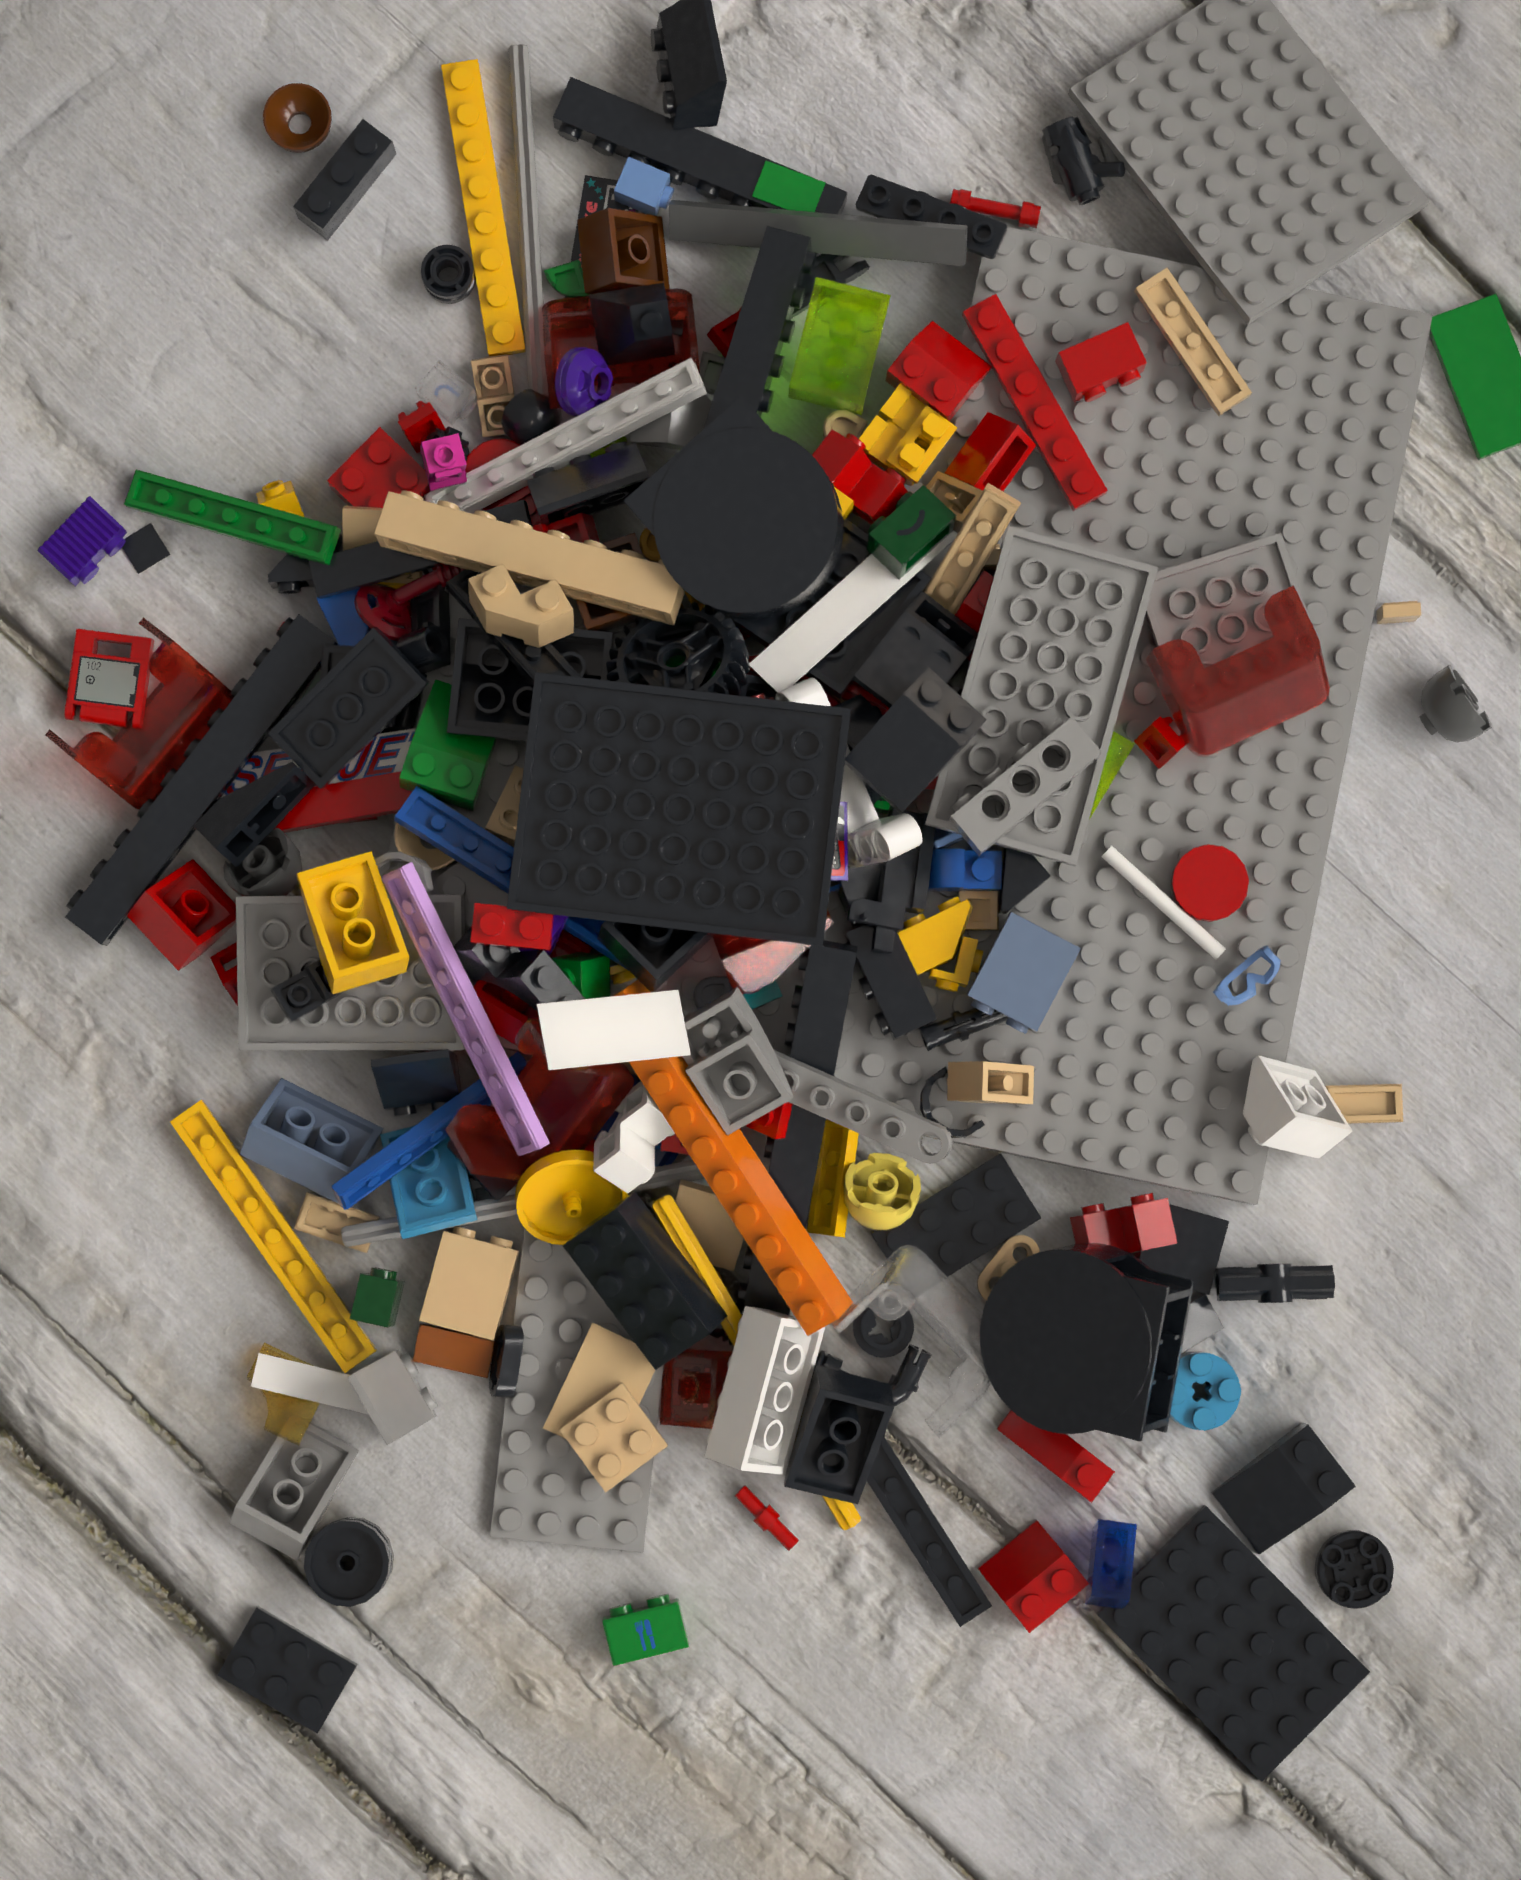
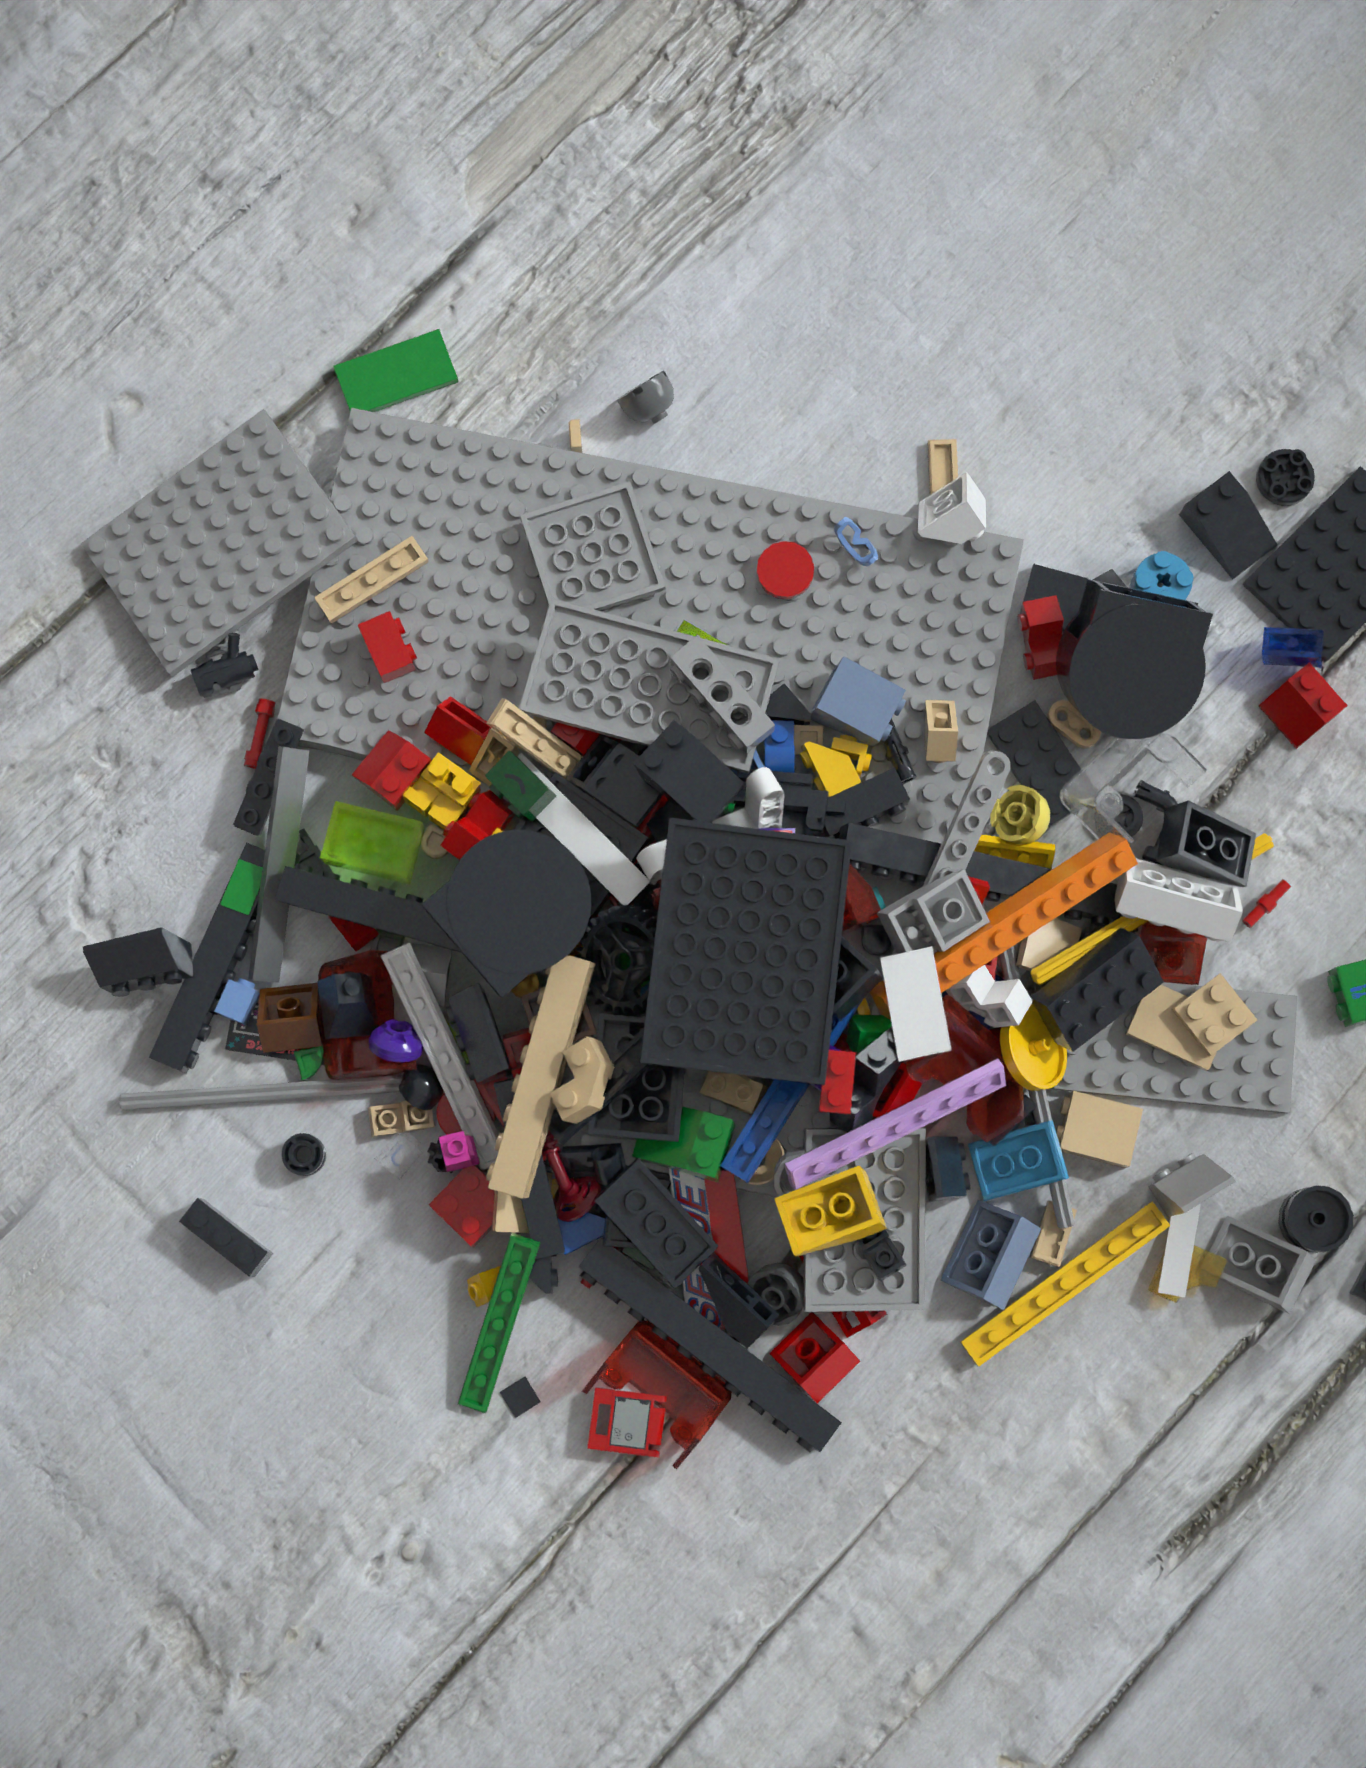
camera: 85 degrees left, 5 degrees down
dark purple brick [37,496,128,587] -> none
reddish brown piece [263,83,332,153] -> none
blue tile [331,1051,530,1210] -> none
dark green brick [350,1267,405,1328] -> none
red tile [398,401,446,453] -> none
dark orange slope [413,1324,496,1378] -> none
yellow plate [441,59,526,357] -> none
black beam [489,1325,524,1398] -> none
black plate [867,1436,992,1627] -> none
black helmet [920,1066,985,1138] -> none
red plate [962,294,1108,512] -> none
red slope [996,1410,1115,1503] -> none
white bar [1101,845,1226,960] -> none
red tile [1134,716,1188,769] -> none
clear red windscreen [1146,585,1330,757] -> none
black piece [1215,1264,1335,1303] -> none

